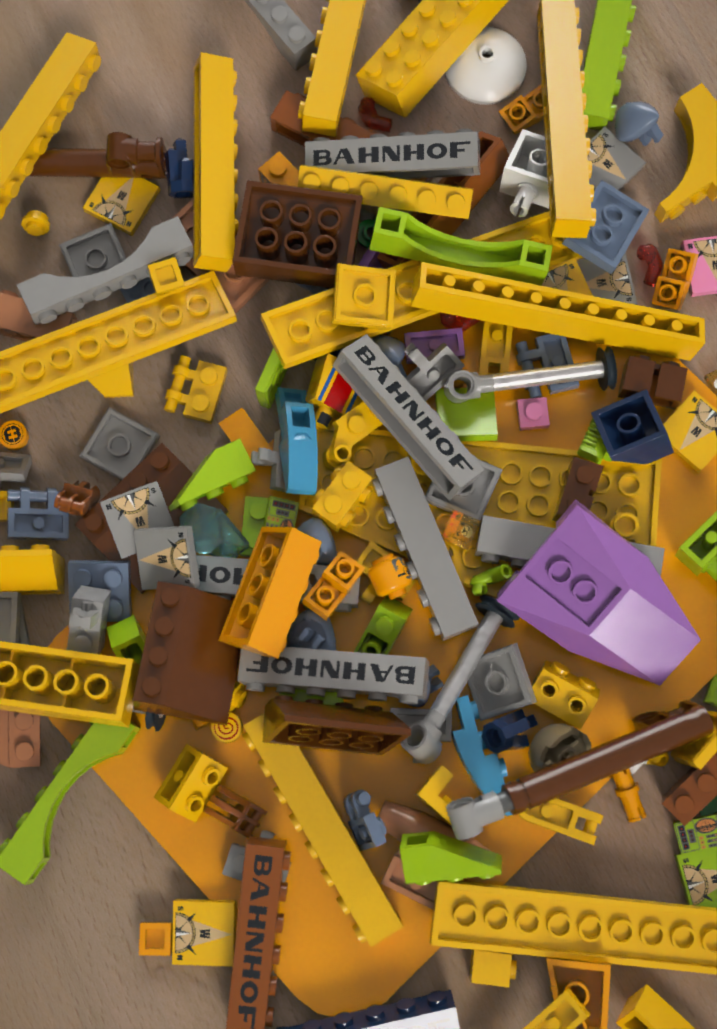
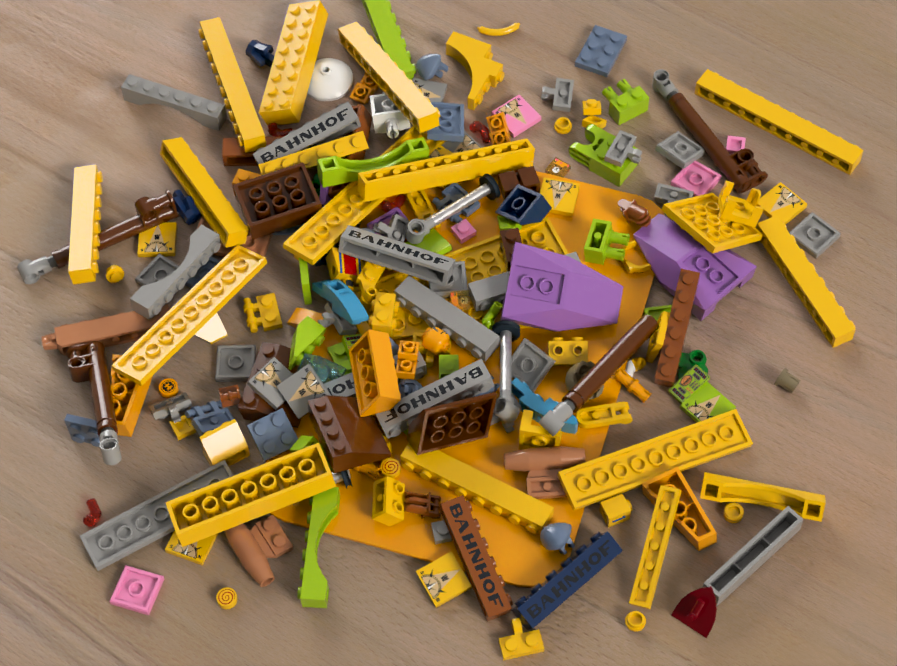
camera: 30 degrees left, 20 degrees down
light grey hinge [67,585,111,654] -> none
light orange plate [139,922,173,956] -> none
yellow plate [147,257,185,295] -> none
yellow tile [332,263,396,331] -> none
sand blue plate [344,790,387,851] -> none
lime slope [400,831,502,885] -> none
dark blue rock [482,709,538,754] -> none
none -> sand blue piece [540,523,575,555]

